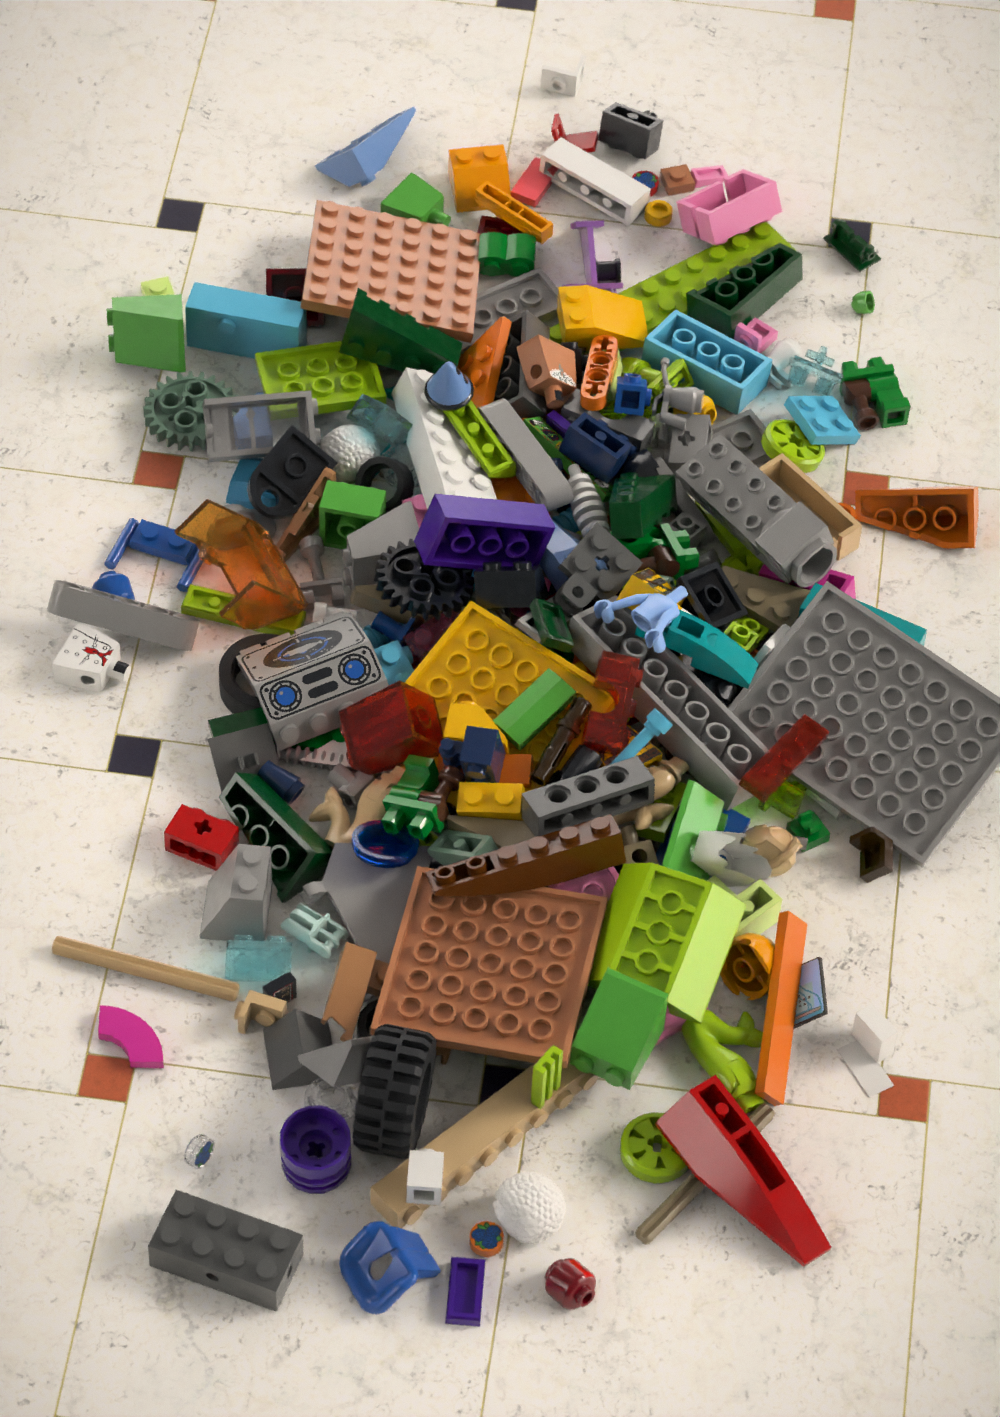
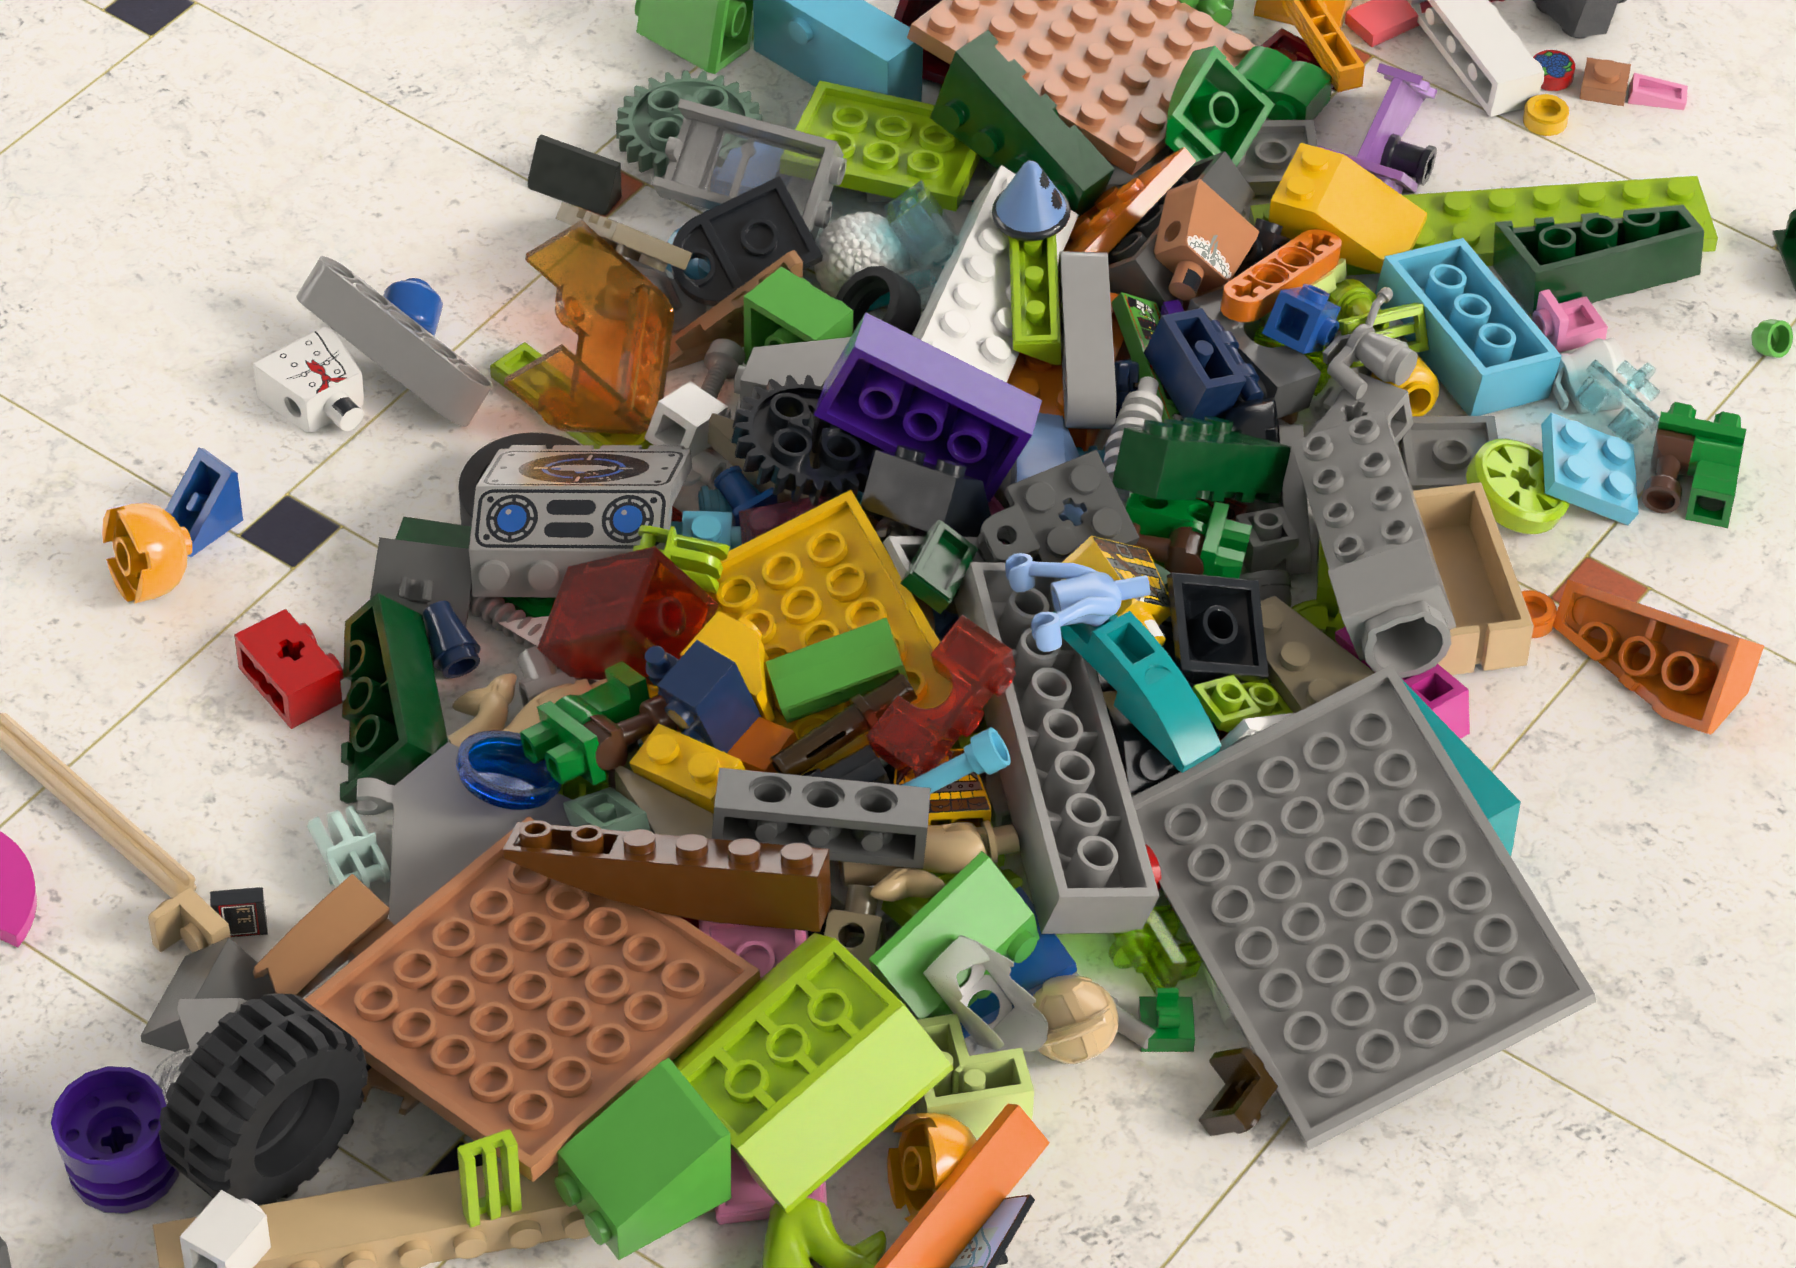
camera: 30 degrees right, 5 degrees down
blue plate [104,518,211,592] -> none
light grey slope [200,844,272,944] -> none
clear light blue bracket [225,935,293,982] -> none
bright pink piece [677,169,782,245] -> none
clear red tile [738,714,830,803] -> none
none -> light orange cylinder [102,503,192,604]
none -> blue slope [165,447,243,557]
none -> pearl dark grey slope [528,134,622,216]
none -> dark tan wing [555,202,692,272]
none -> lime arm [626,525,730,594]
none -> white brick [644,381,728,458]
none -> green slope [1165,46,1275,167]

